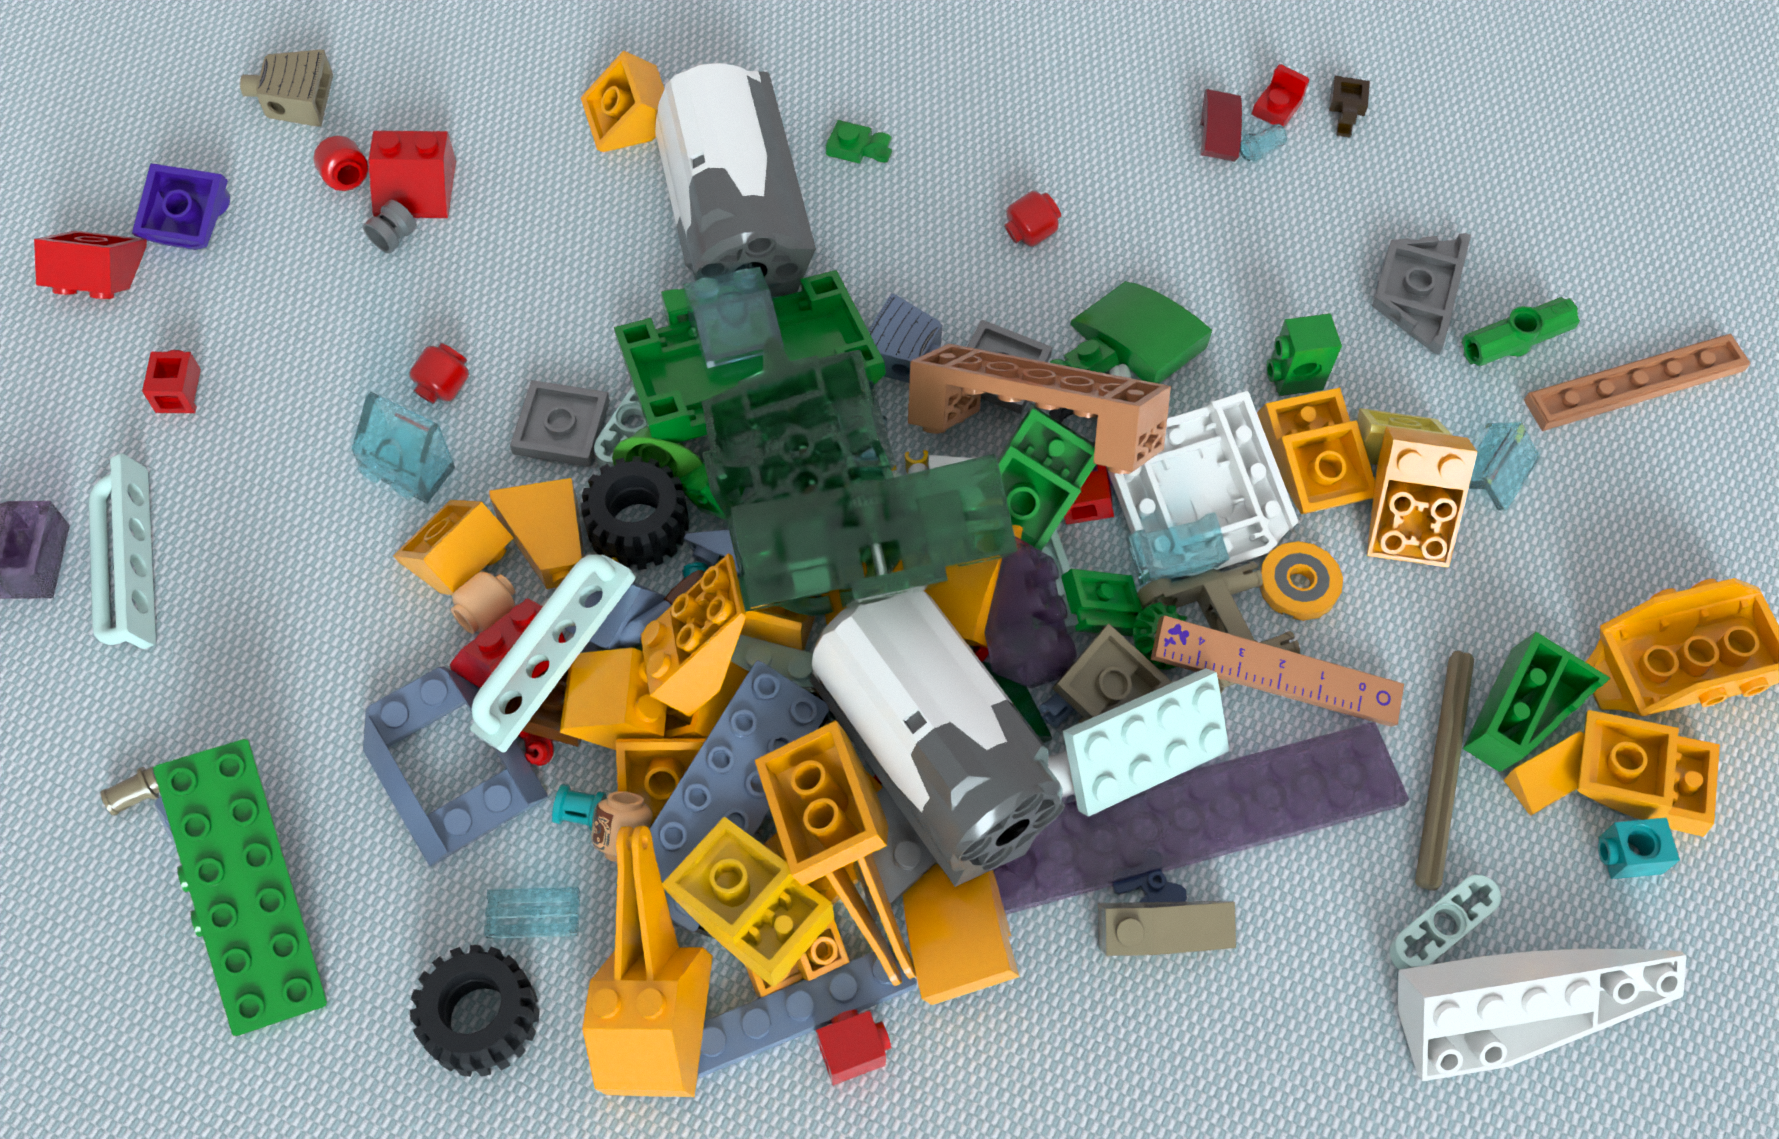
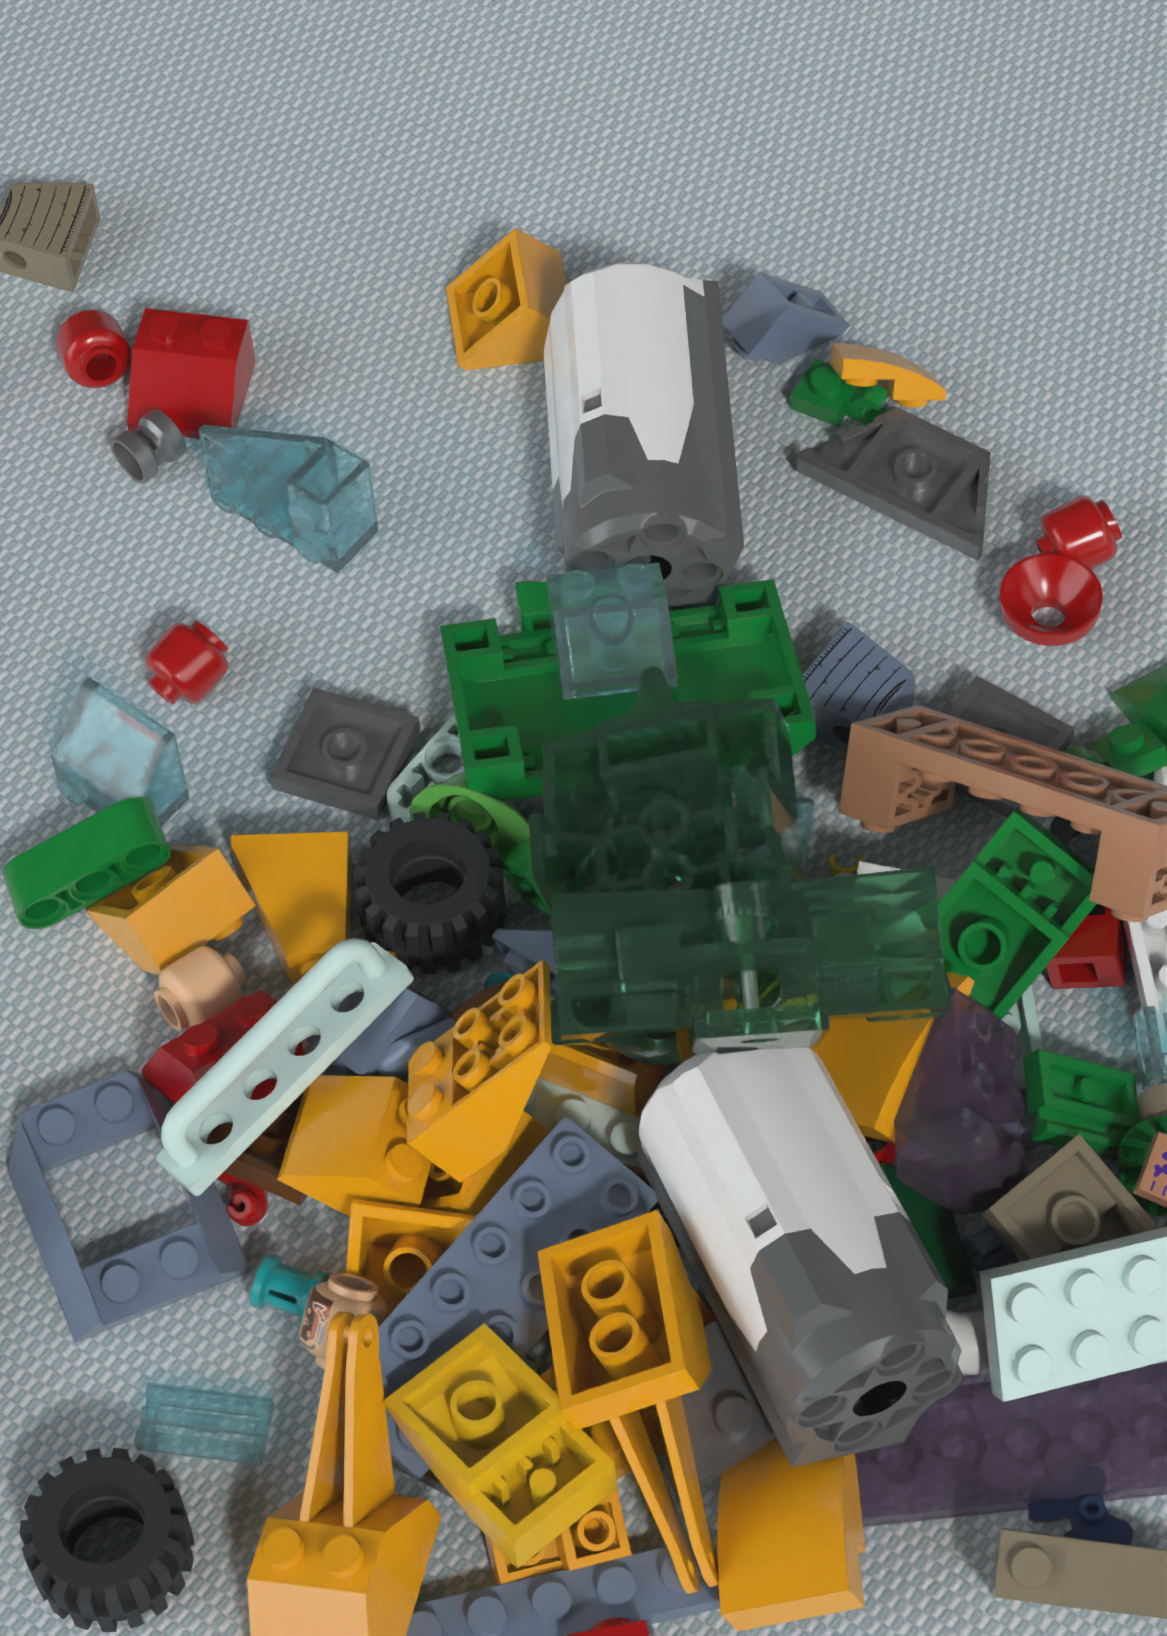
camera: 15 degrees right, 5 degrees down
none -> green beam [3,797,171,929]
none -> clear light blue slope [198,425,379,574]
none -> sand blue slope [722,272,850,364]
none -> flat silver wing [797,407,991,561]
none -> light orange slope [830,343,946,408]
none -> red piece [999,553,1103,646]

